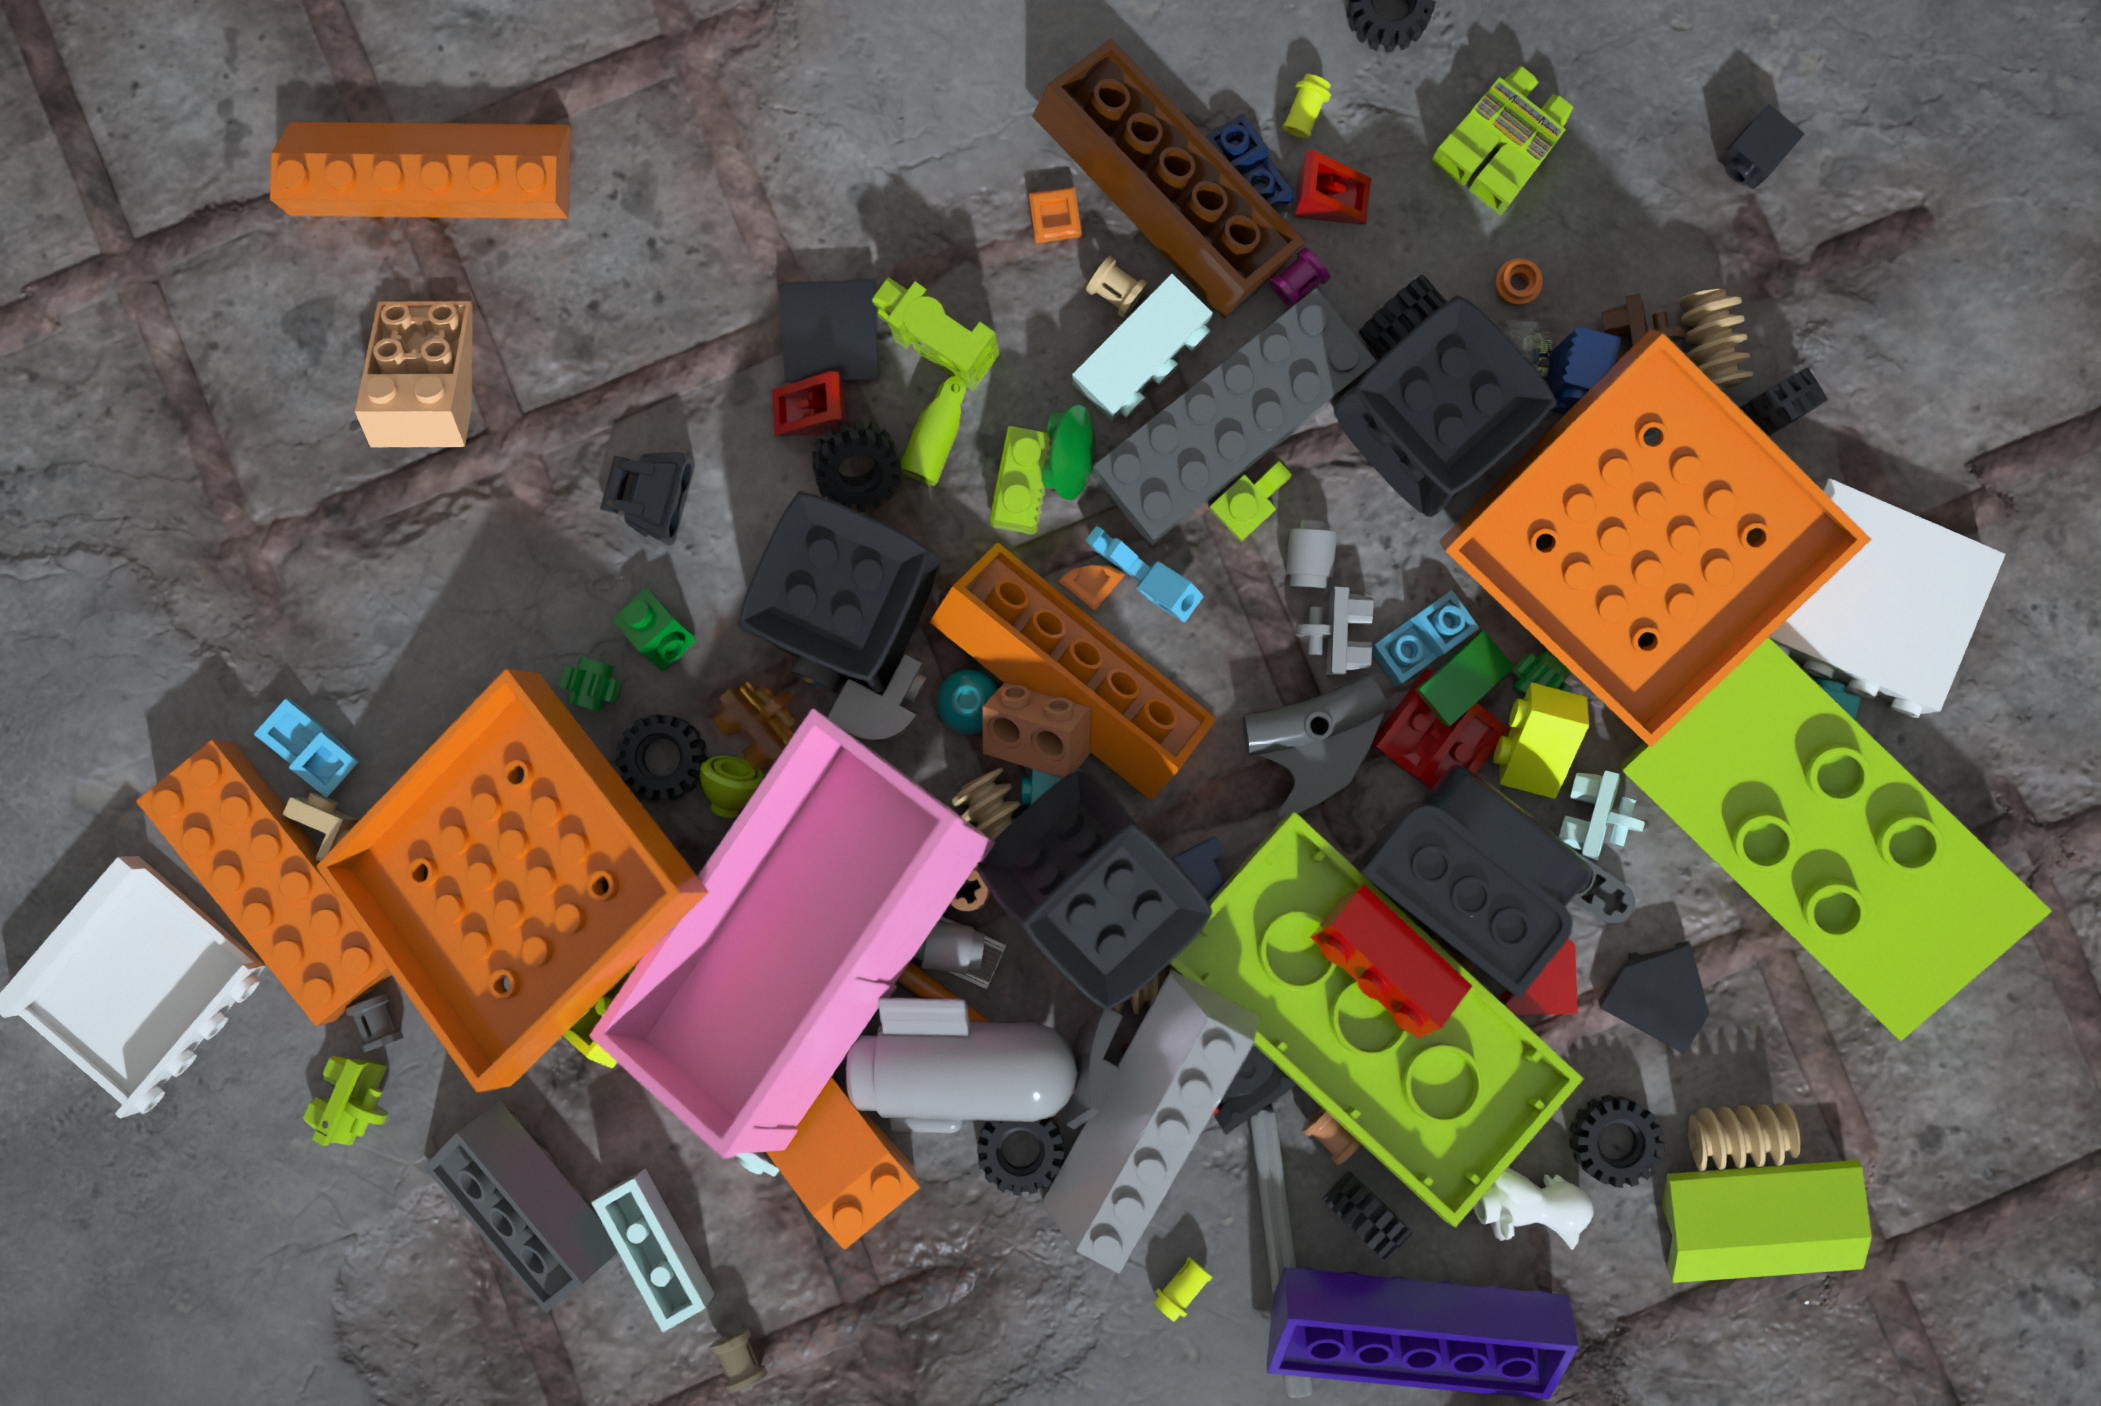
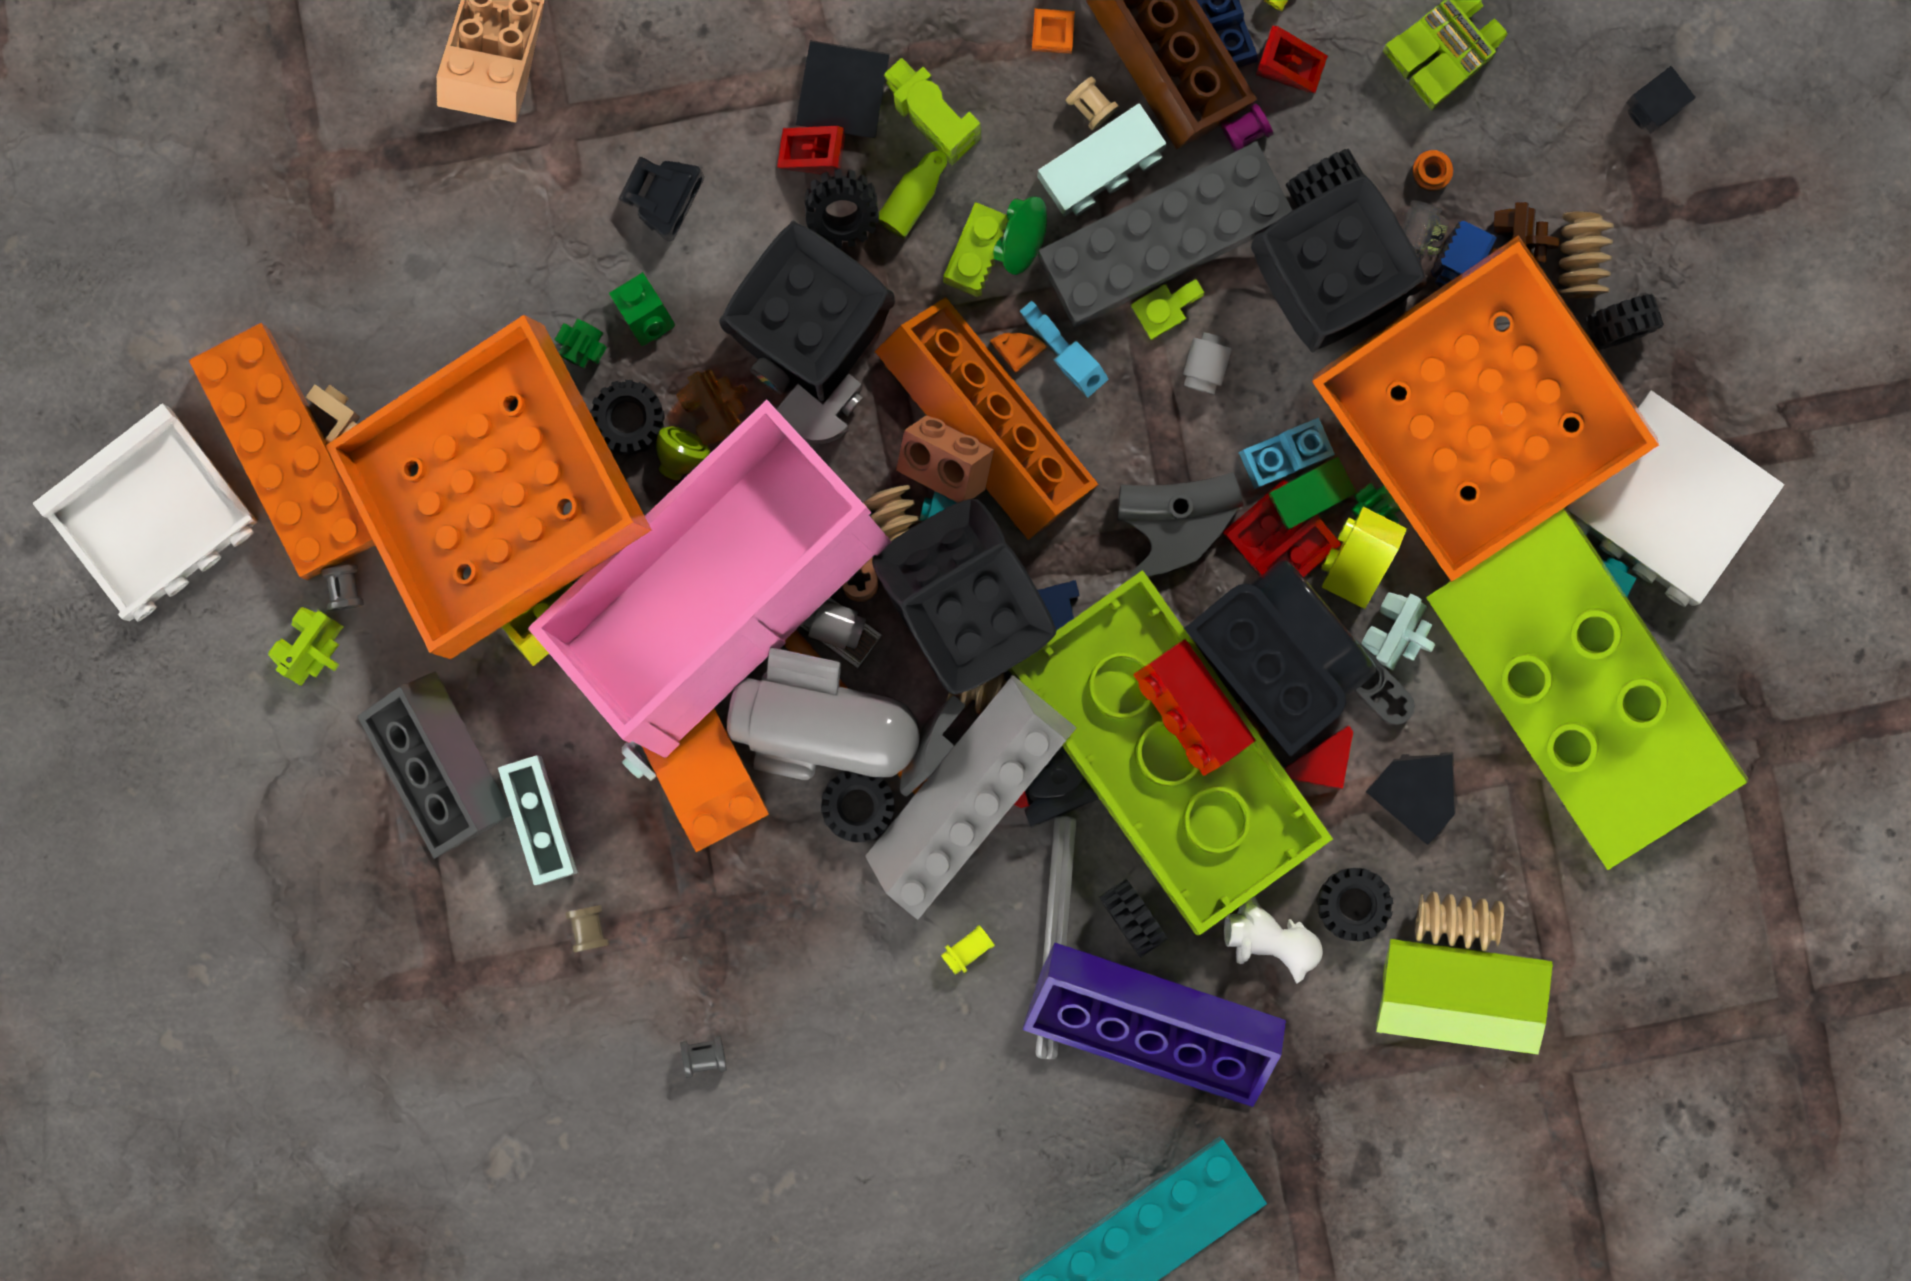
camera: 10 degrees right, 0 degrees up
medium azure slope [253,697,359,798] -> none
teal brick [936,669,999,735] -> none
light grey hips [1295,587,1374,676] -> none
nougat bush [1301,1107,1361,1165] -> none

